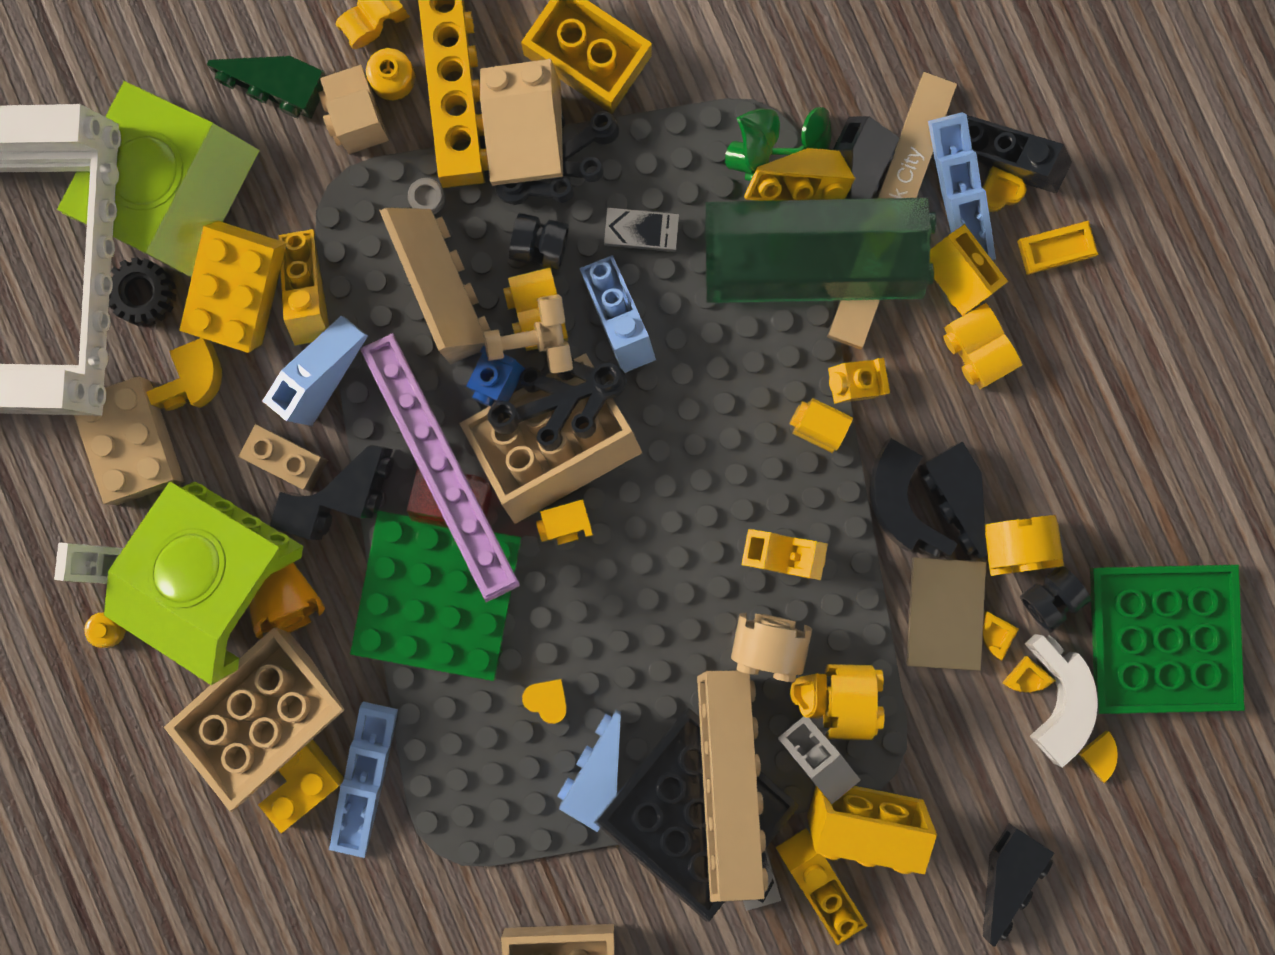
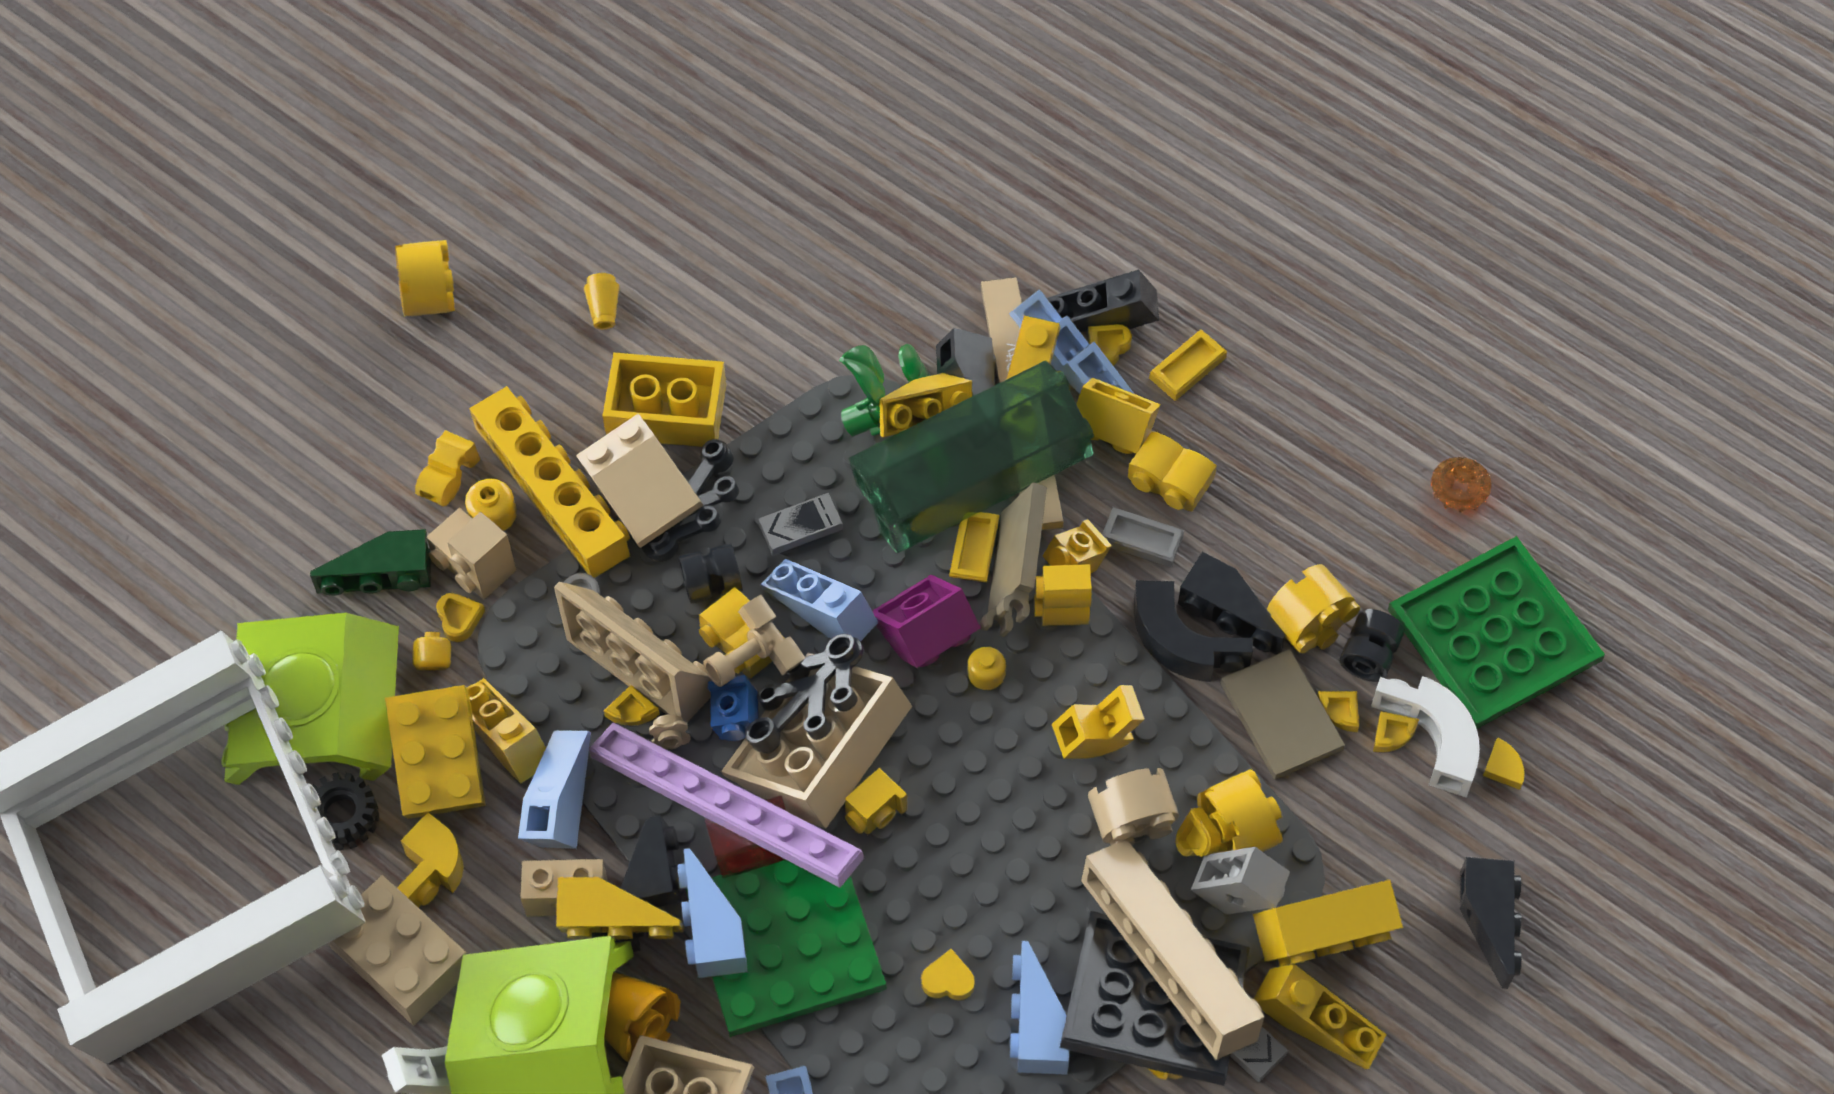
camera: 25 degrees left, 25 degrees down
none -> yellow piece [412,632,451,670]
none -> yellow tile [436,593,485,642]
none -> yellow slope [556,877,684,940]
none -> yellow tile [603,685,660,726]
none -> tan plate [649,714,691,749]
none -> light blue slope [678,848,747,978]
none -> magenta slope [872,575,981,668]
none -> yellow tile [949,509,1000,582]
none -> yellow piece [968,647,1006,690]
none -> dark tan tile [980,482,1047,637]
none -> yellow plate [1005,315,1061,397]
none -> light grey tile [1102,507,1184,567]
none -> clear orange gear [1430,457,1492,513]

